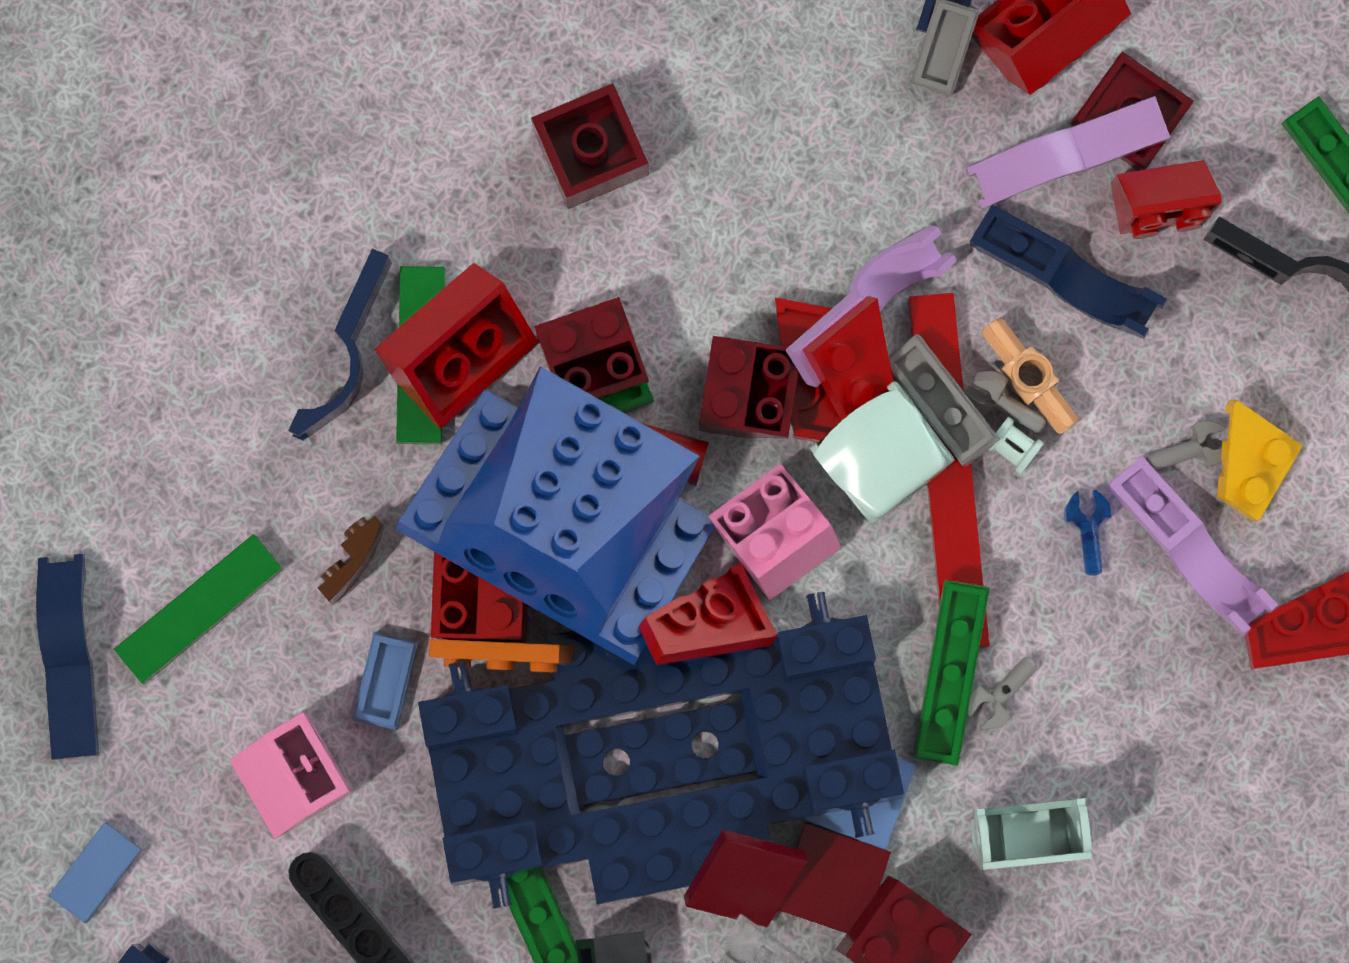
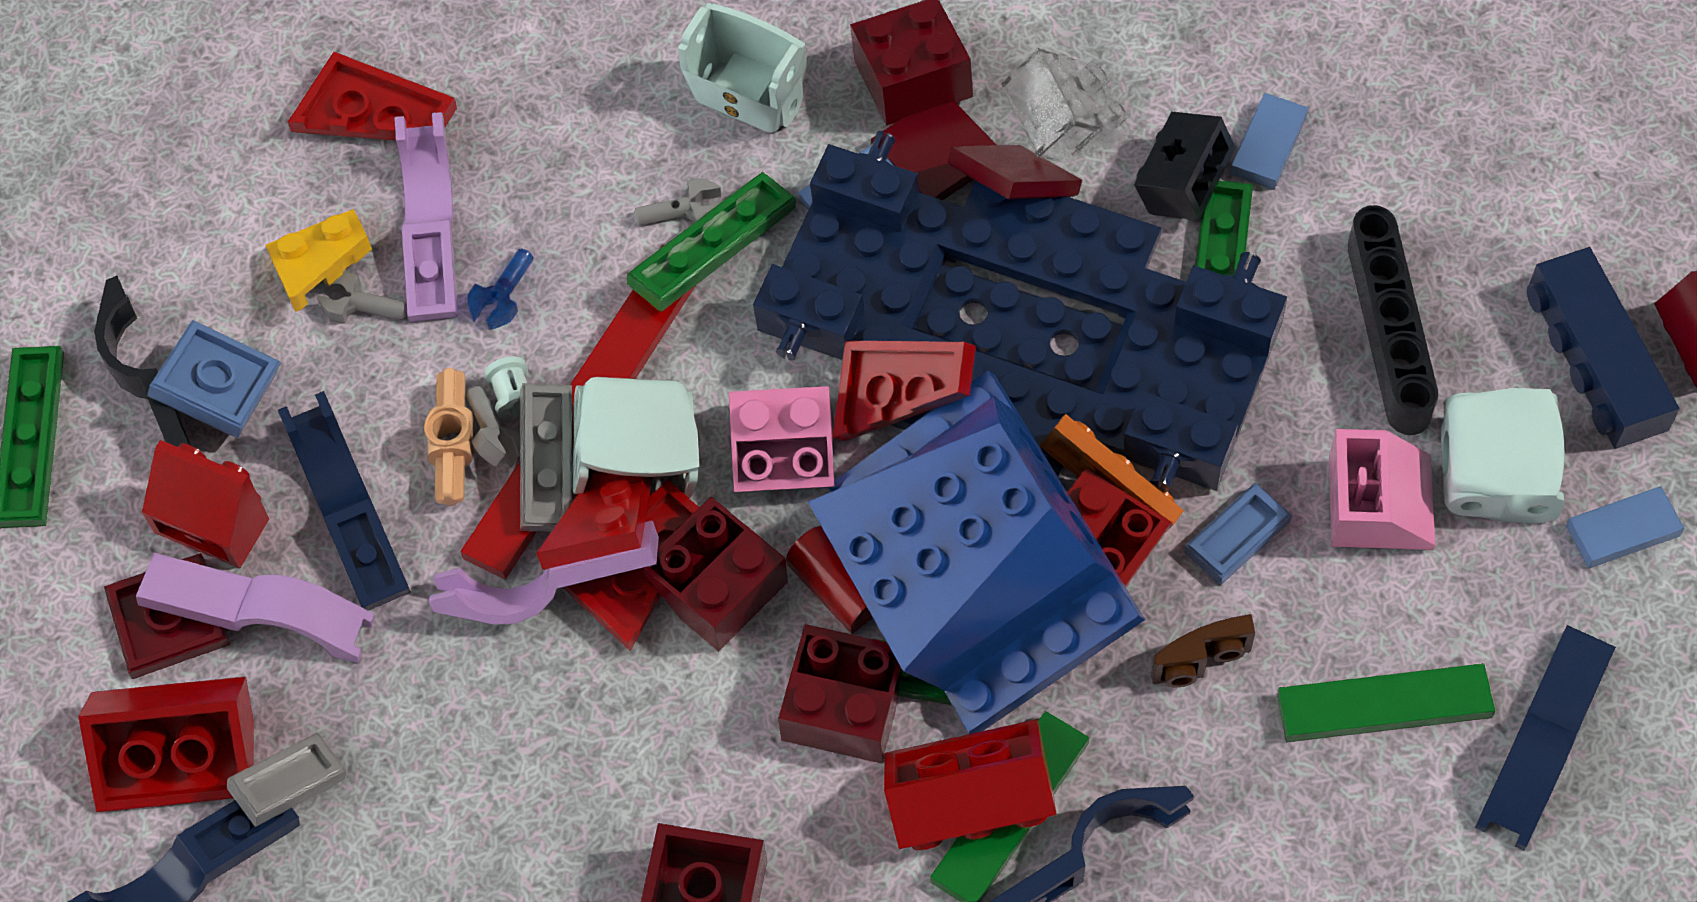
camera: 140 degrees left, 20 degrees down
none -> medium blue tile [147,320,281,438]
none -> light aqua piece [1441,388,1565,524]

